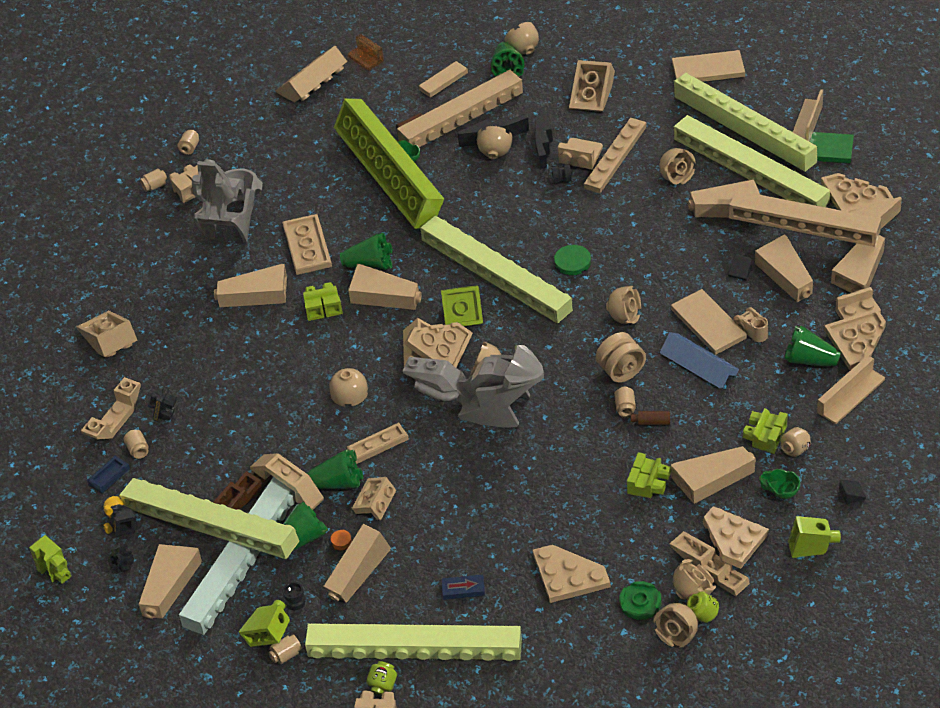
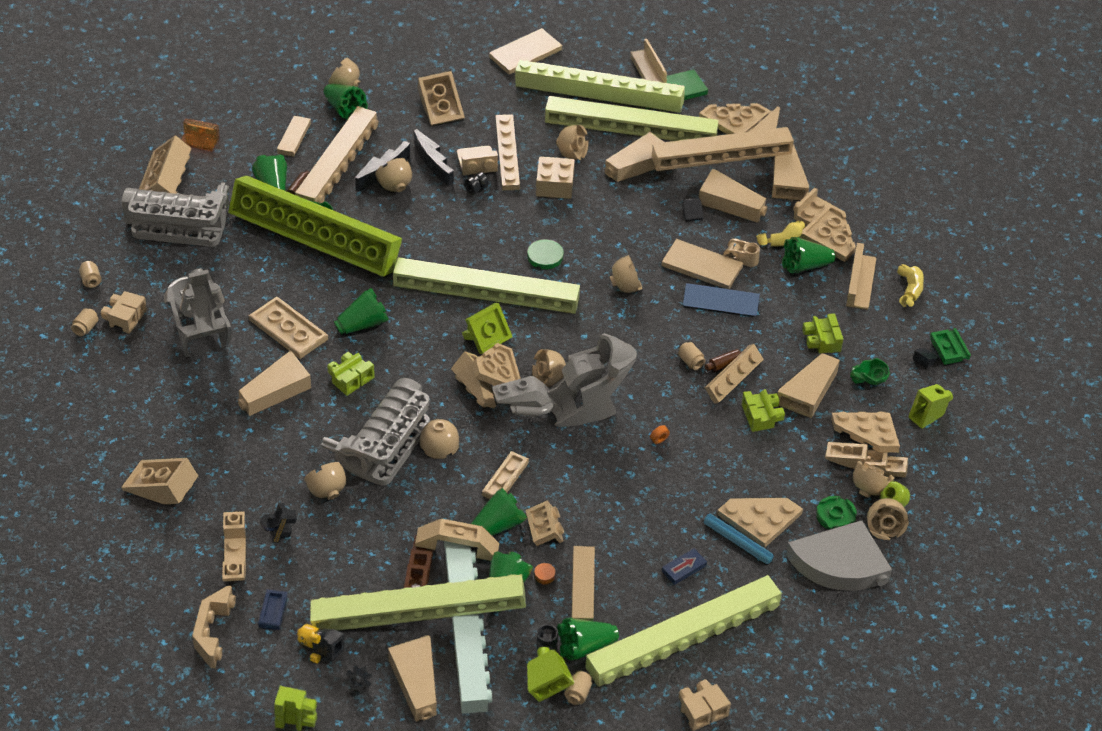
camera: 40 degrees left, 0 degrees up
tan brick [124,430,149,459] -> none
tan slope [348,264,422,310] -> none
lime head [366,661,397,695] -> none
tan wheel [596,332,646,382] -> none
tan head [780,427,811,457] -> none
none -> light grey piece [122,183,229,247]
none -> tan slope [192,586,236,668]
none -> green cone [252,155,287,191]
none -> tan cylinder [304,462,346,500]
none -> light grey piece [321,378,430,485]
none -> tan brick [536,157,575,199]
none -> green cone [557,618,619,661]
none -> orange tile [650,425,670,444]
none -> dark azure axle [704,514,774,564]
none -> tan plate [705,344,764,403]
none -> light yellow arm [756,220,805,246]
none -> light grey brick [786,521,892,591]
none -> light yellow arm [897,264,924,307]
none -> green plate [930,328,971,365]

